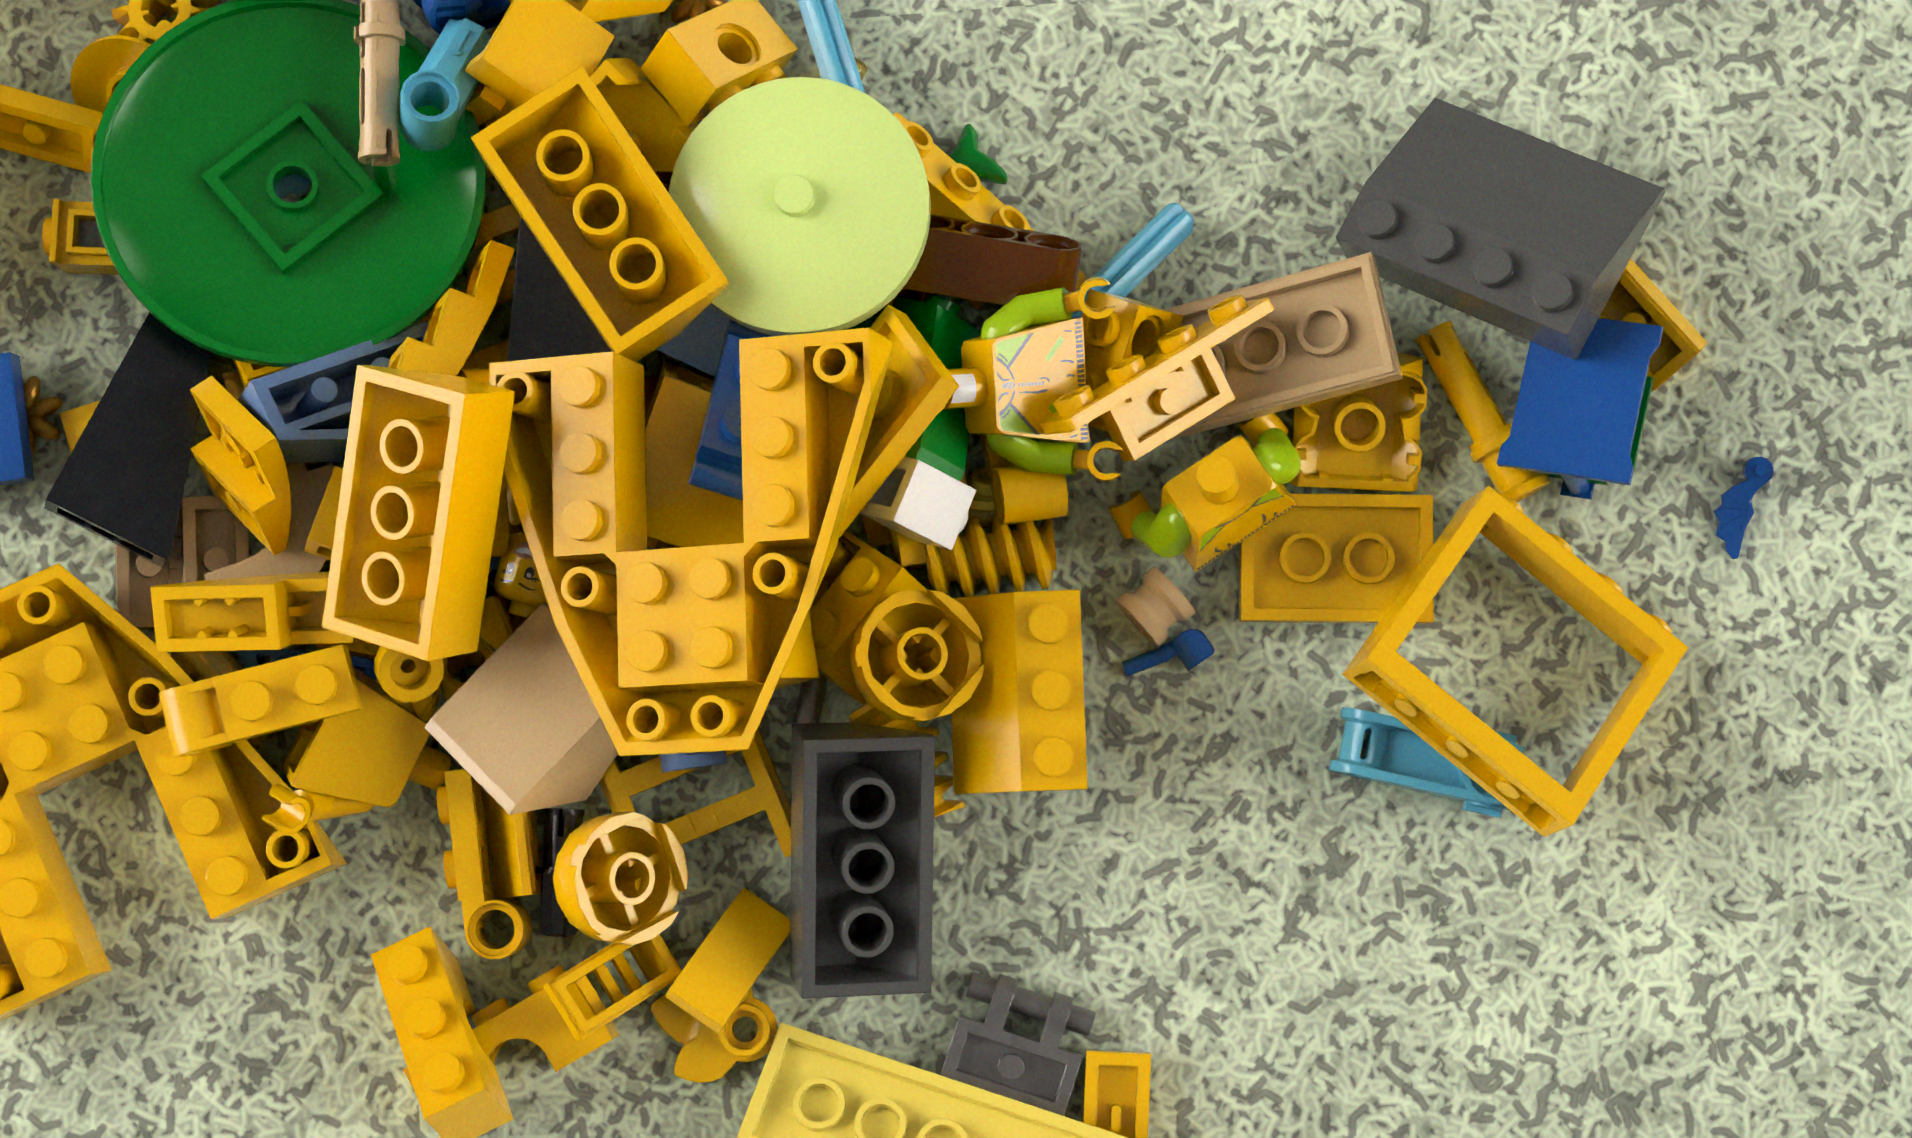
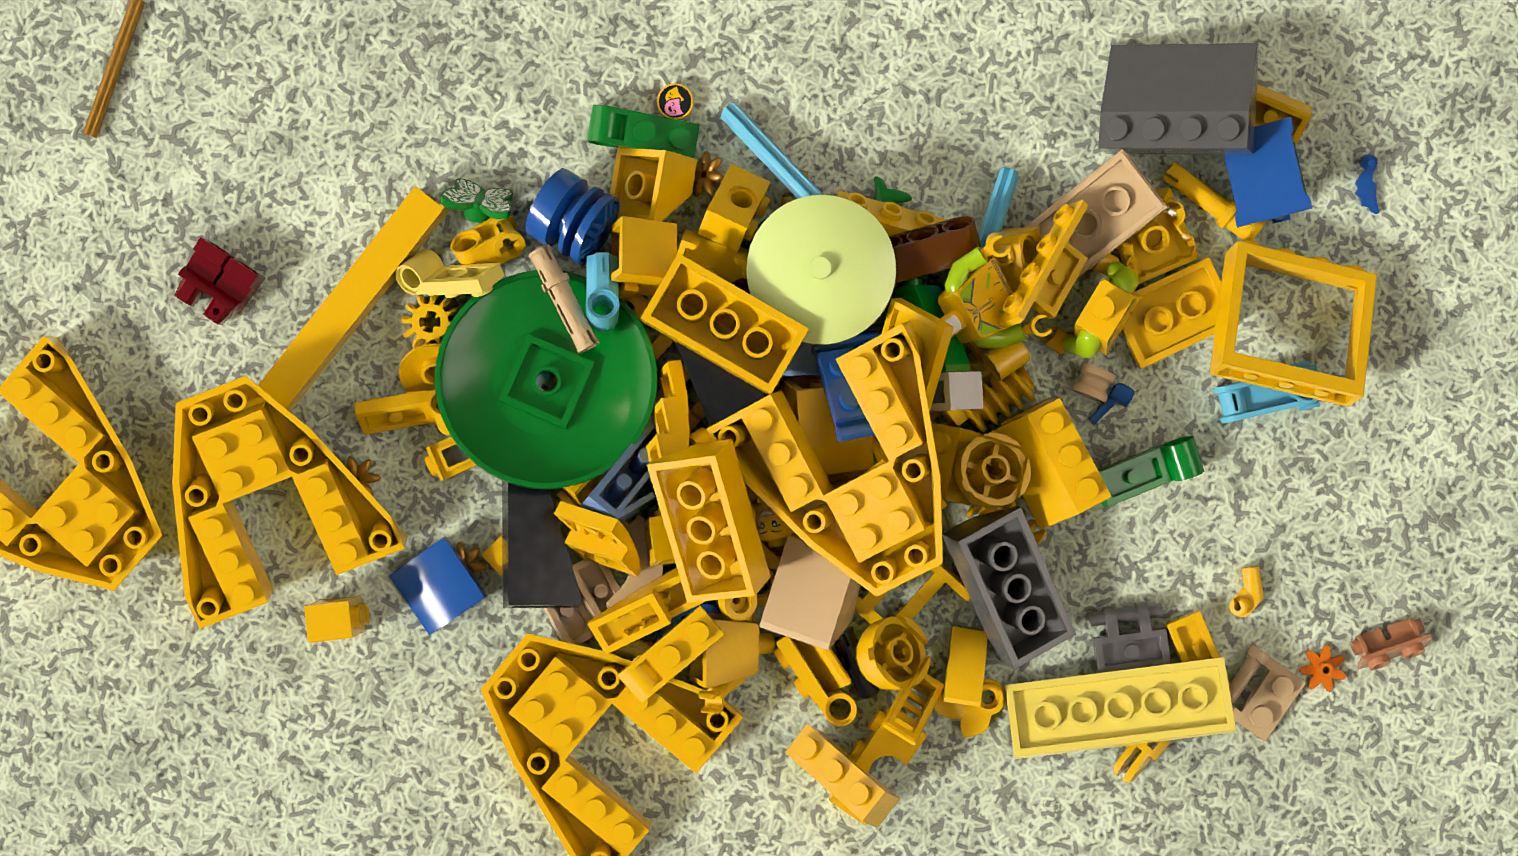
camera: 25 degrees left, 5 degrees up
none -> green plate [1098,436,1204,507]
none -> yellow arm [1229,566,1264,617]

